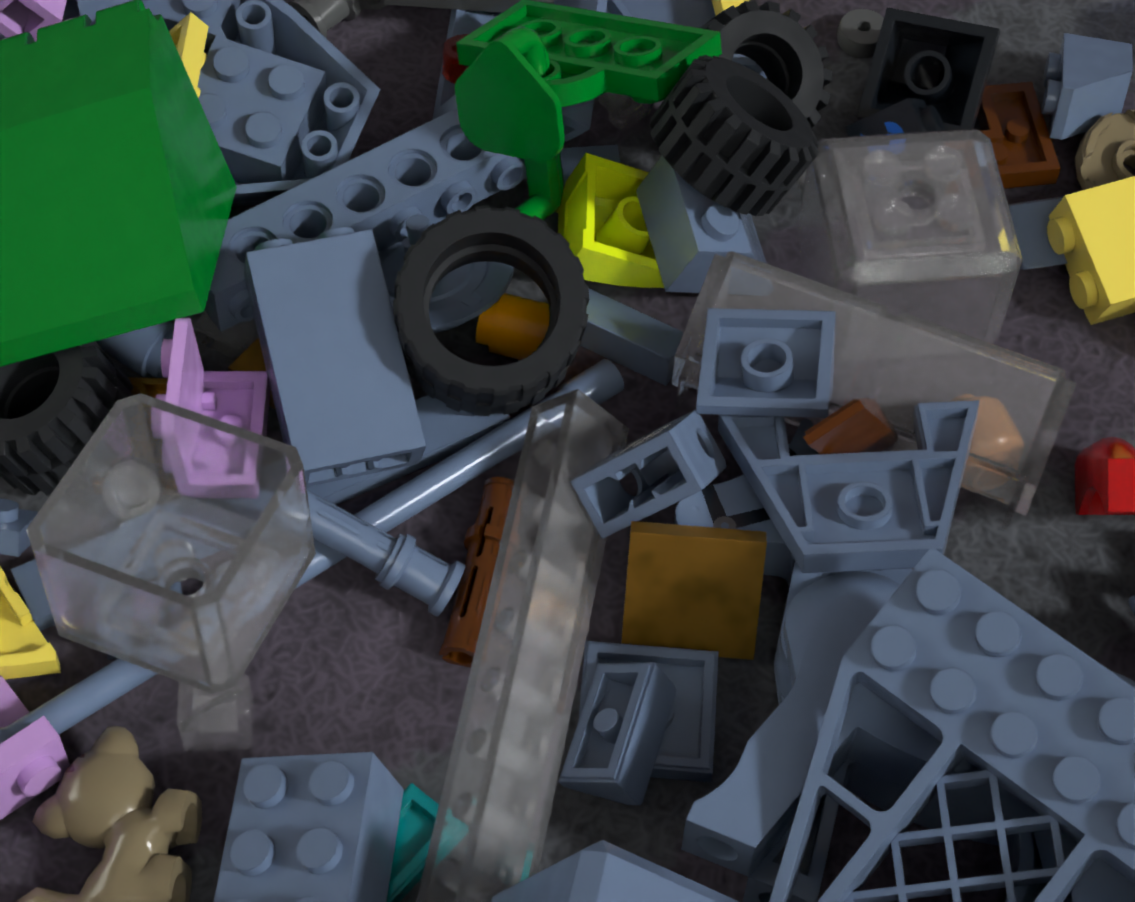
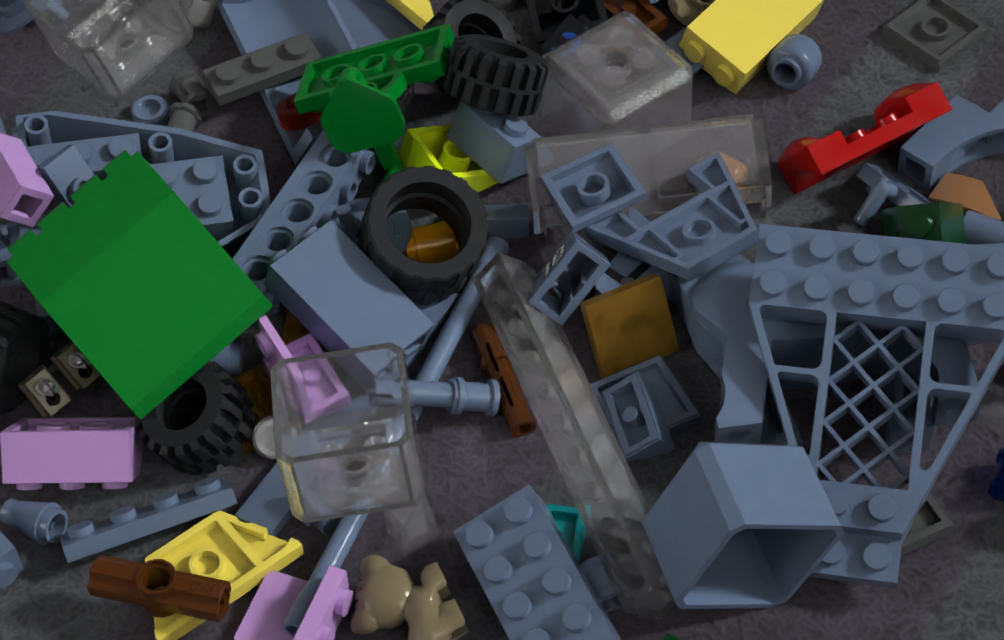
camera: 25 degrees left, 5 degrees down
reddish brown slope [803,398,898,454] -> none

